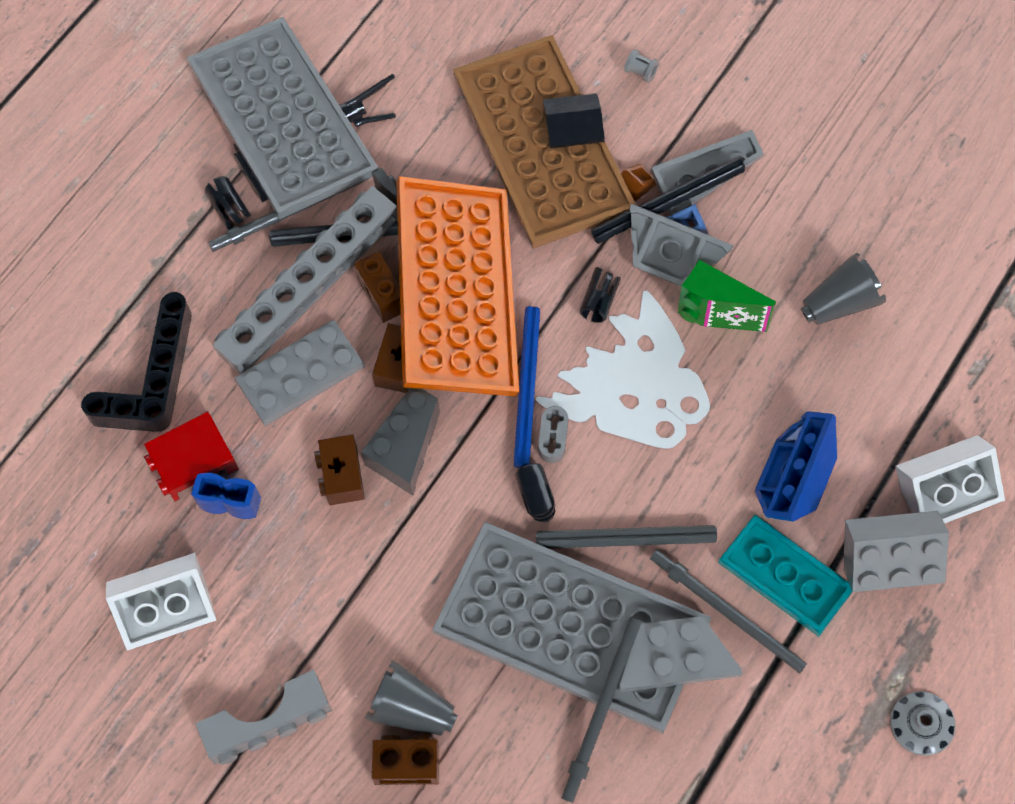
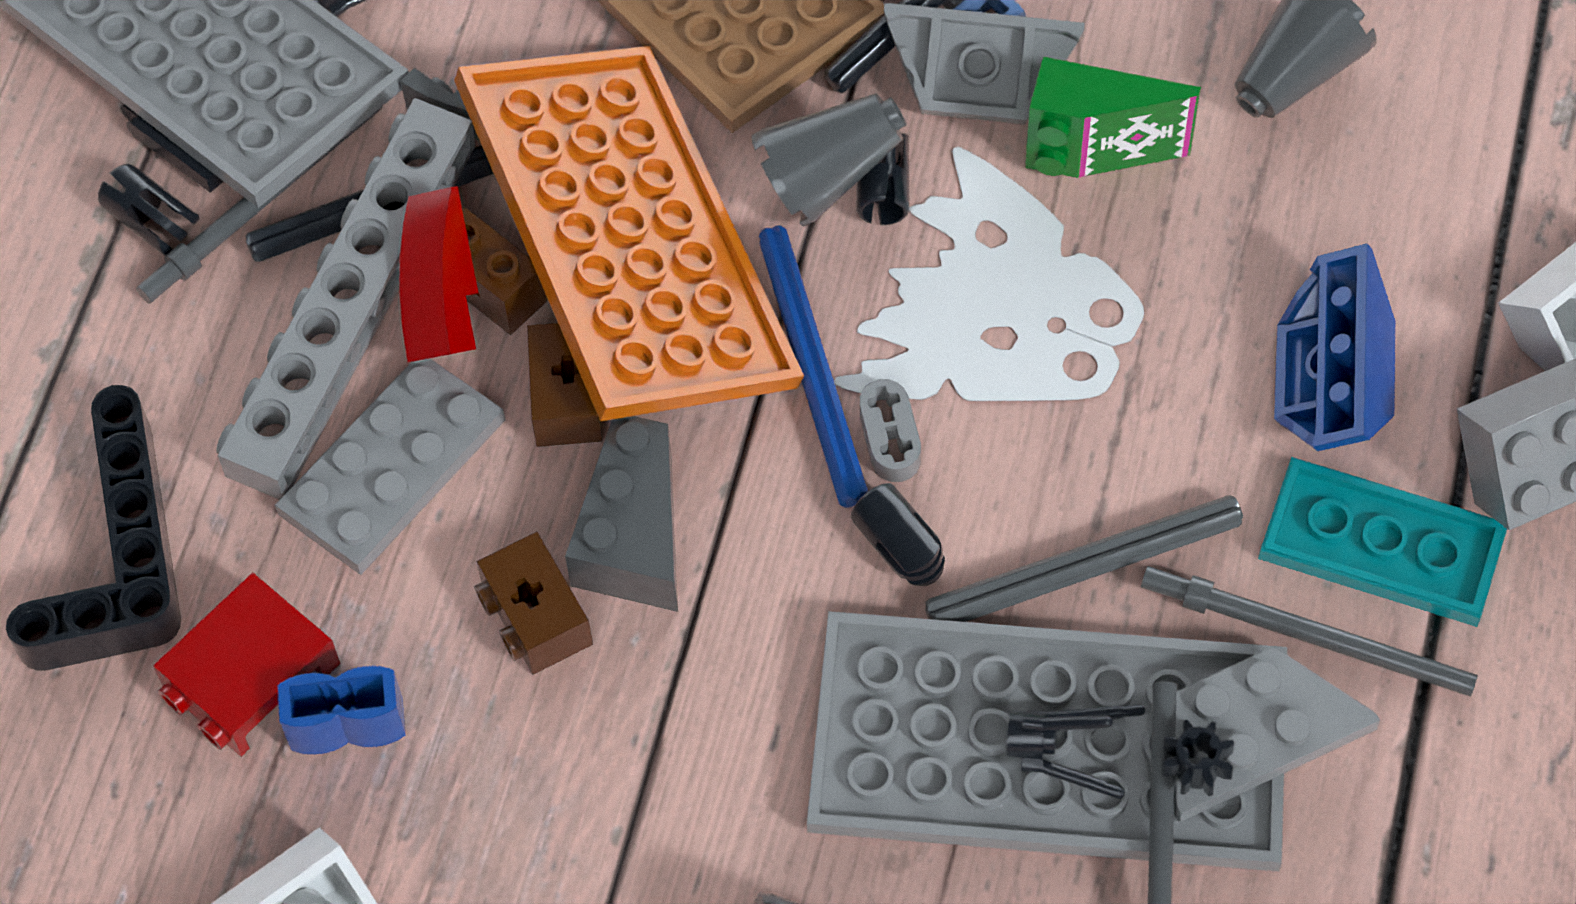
camera: 20 degrees left, 5 degrees down
none -> red slope [399,186,479,363]
none -> dark grey cone [752,93,907,227]
none -> black plant [1007,705,1146,799]
none -> black gear [1162,719,1235,797]

